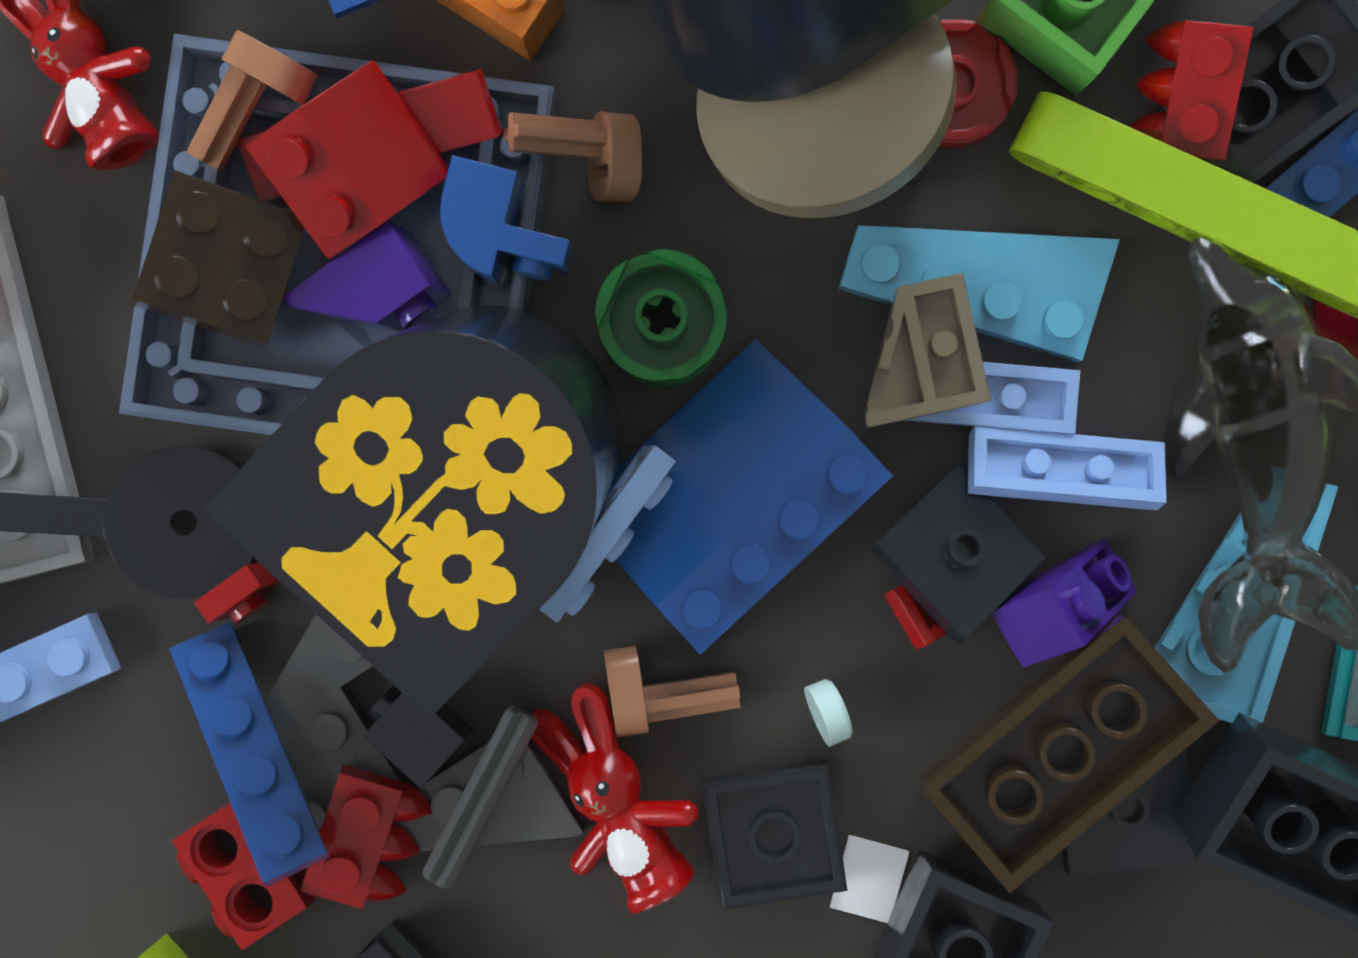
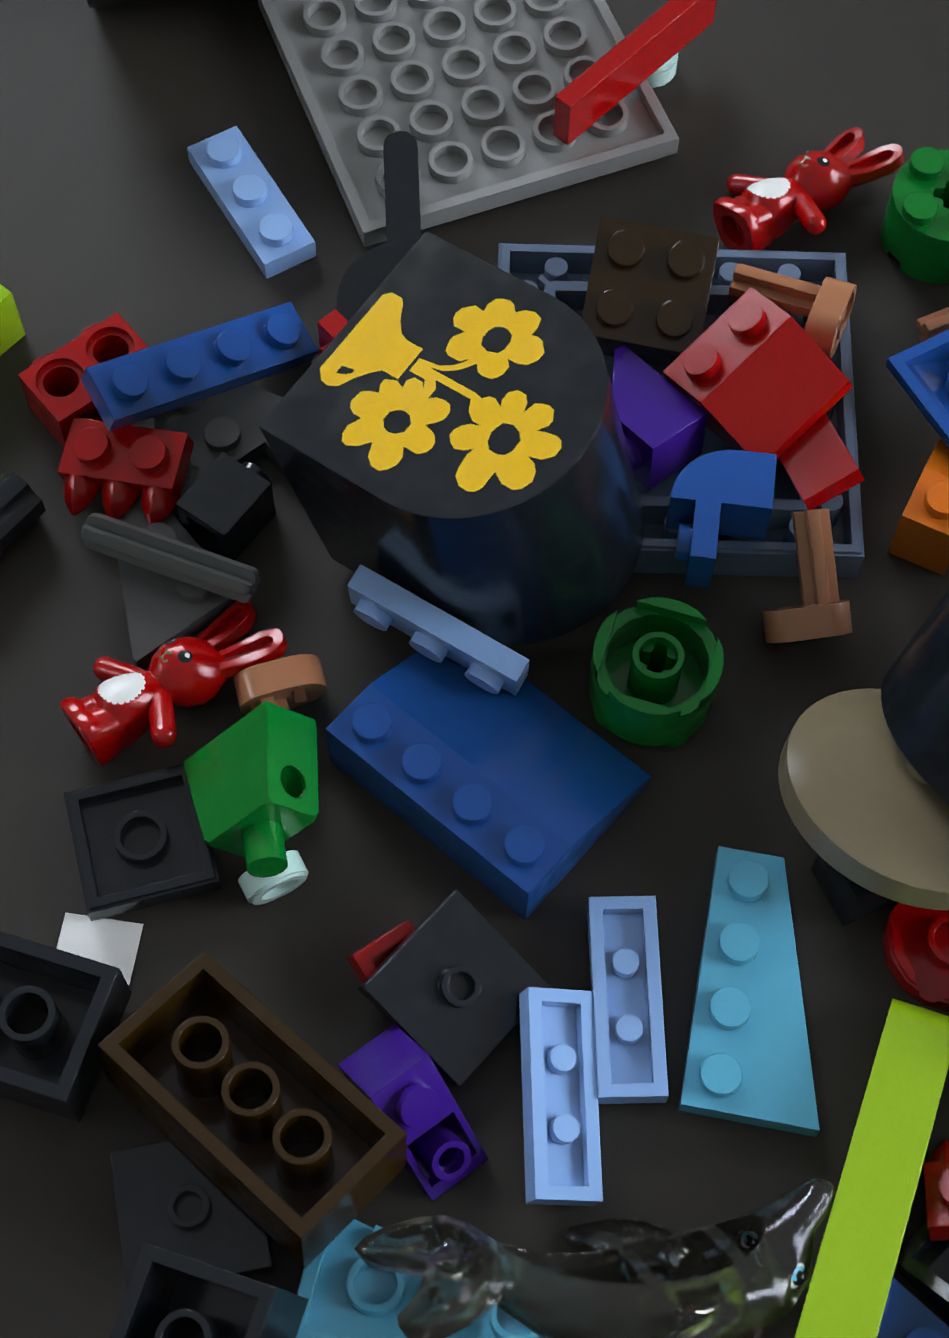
camera: 80 degrees right, 25 degrees down
dark tan wing [862,273,991,429] -> none
none -> green torso [184,701,319,878]

